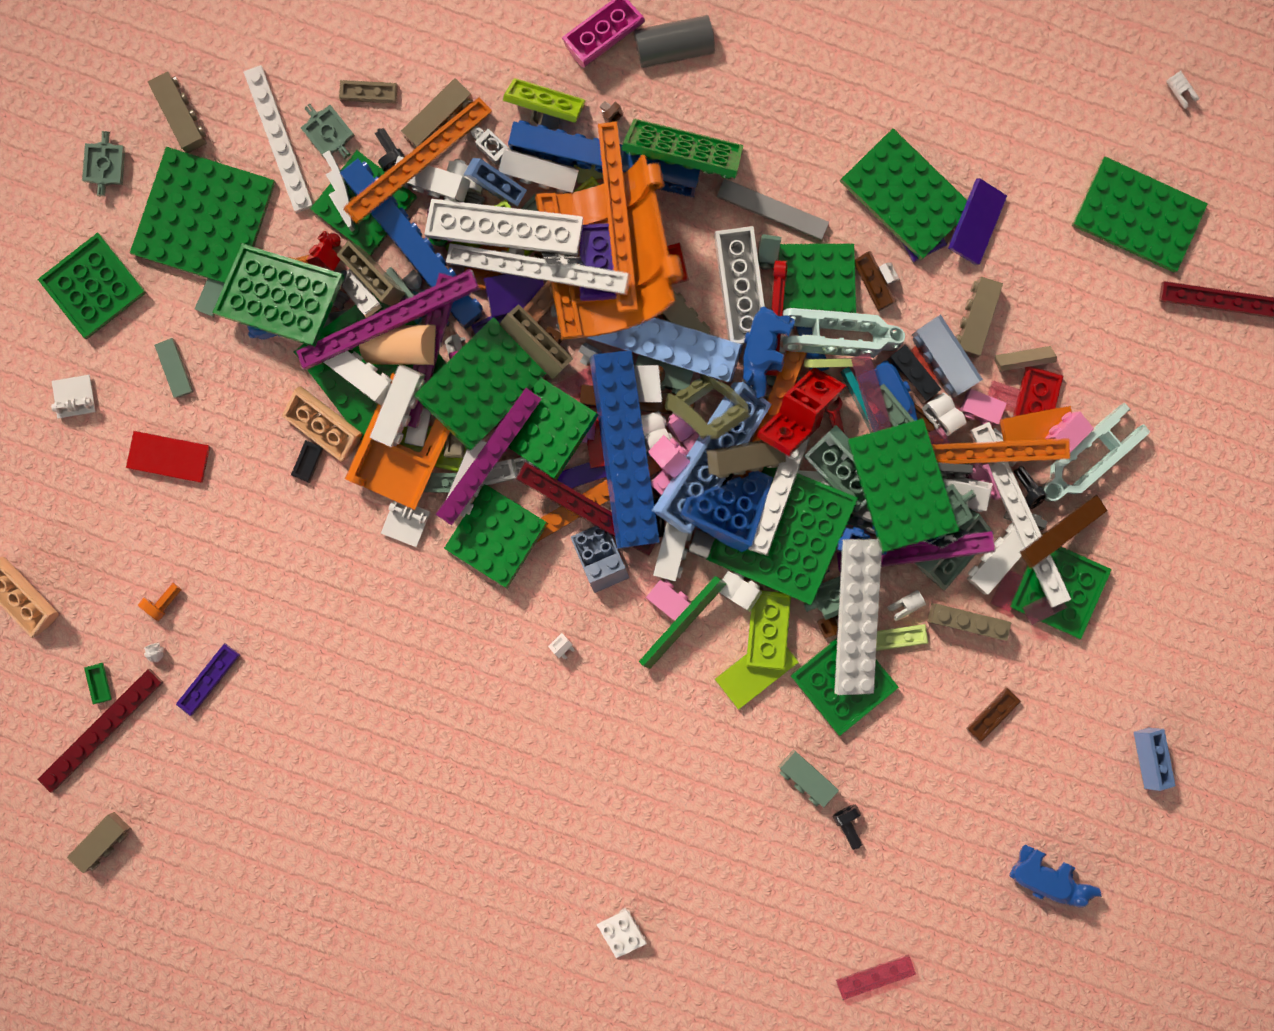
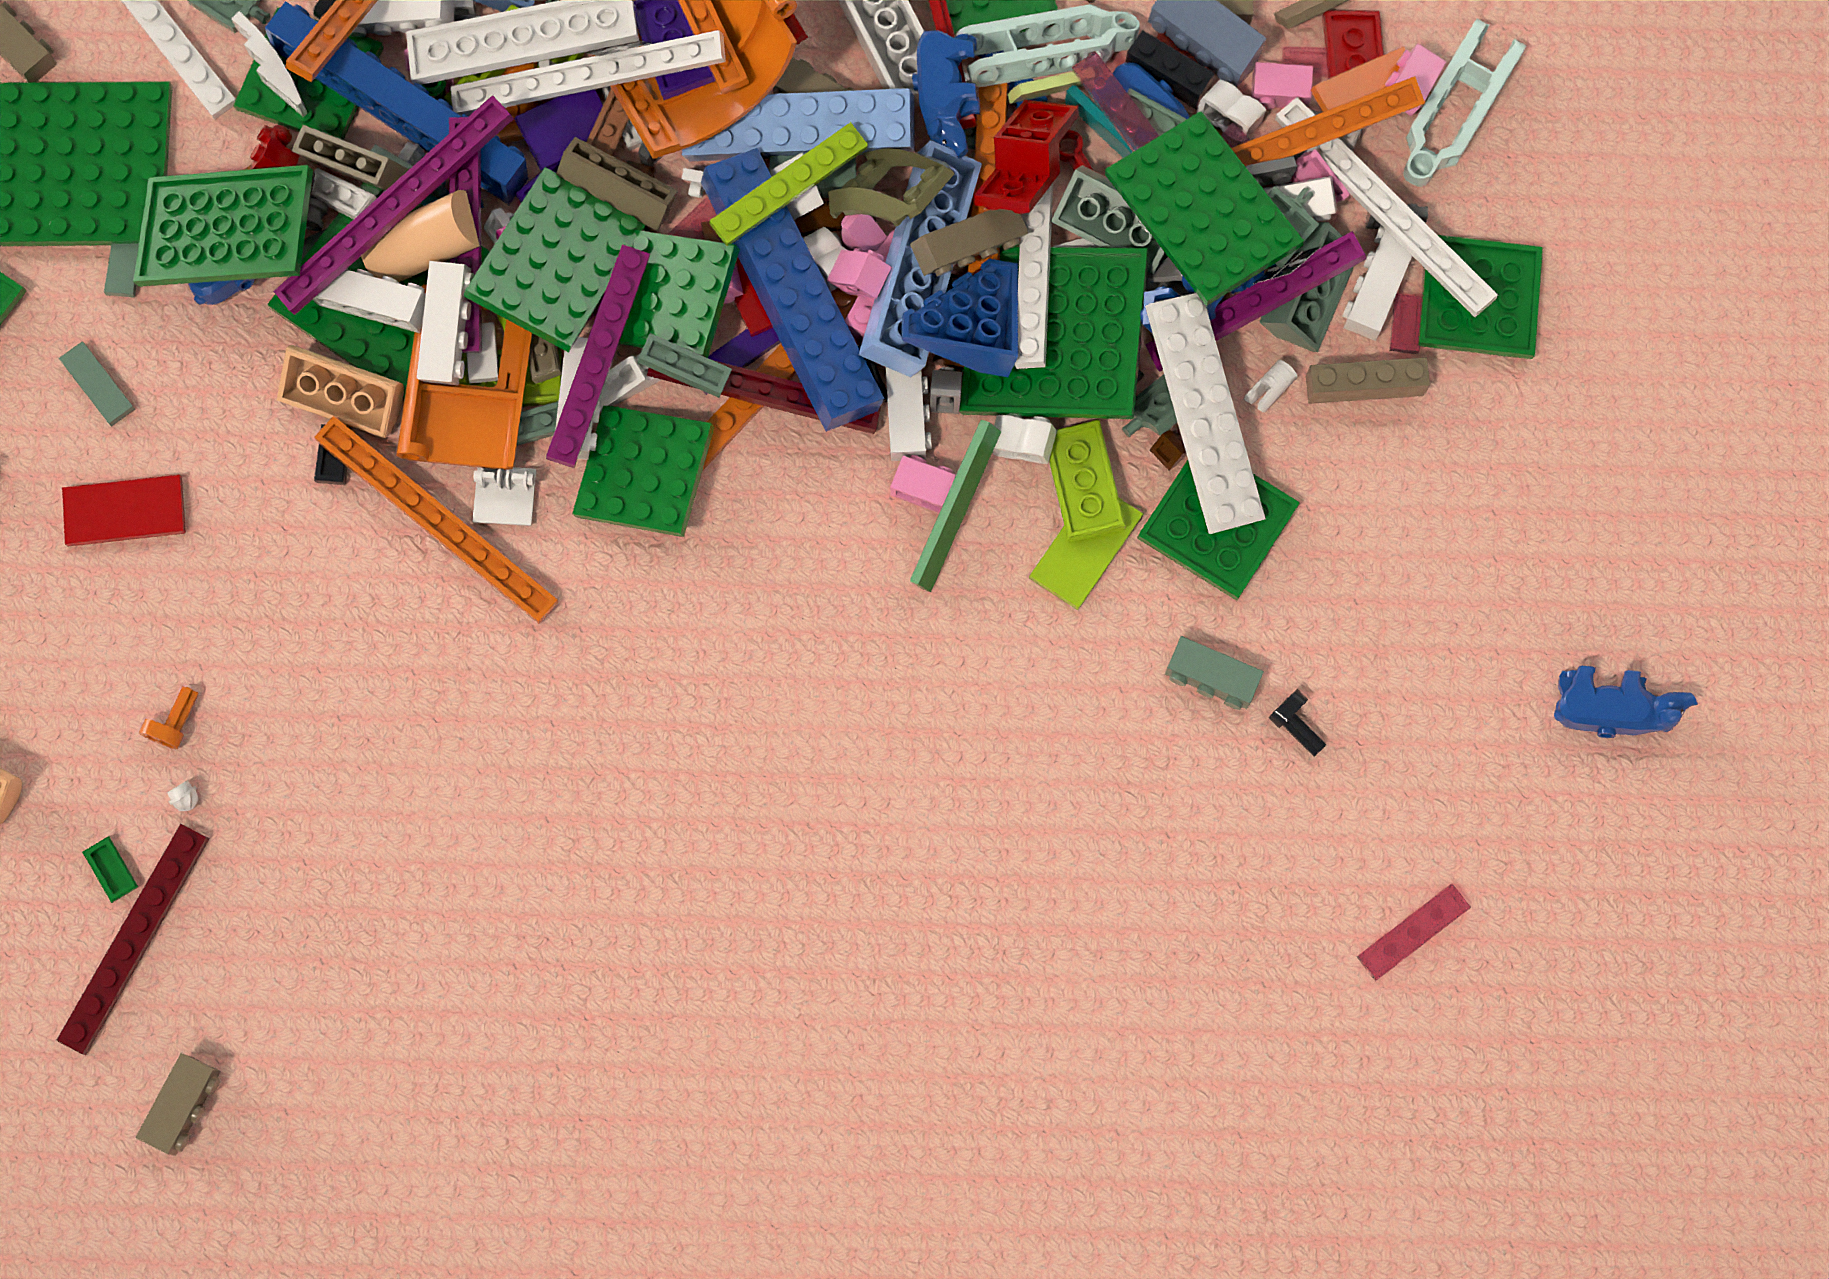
camera: 15 degrees left, 10 degrees down
dark purple tile [176,643,240,716] -> none
white tile [548,633,575,659] -> none
sand blue slope [571,526,629,593] -> none
white hinge [597,908,647,958] -> none
yellowish green tile [876,624,928,651] -> none
reddish brown tile [966,688,1021,742] -> none
black piece [1014,466,1047,509] -> none
reddish brown tile [1019,495,1108,568] -> none
clear pink tile [1022,596,1067,625] -> none
medium blue brick [1133,727,1175,791] -> none
none -> orange plate [314,416,558,624]
none -> sand green plate [638,333,732,398]
none -> lime plate [710,122,868,247]

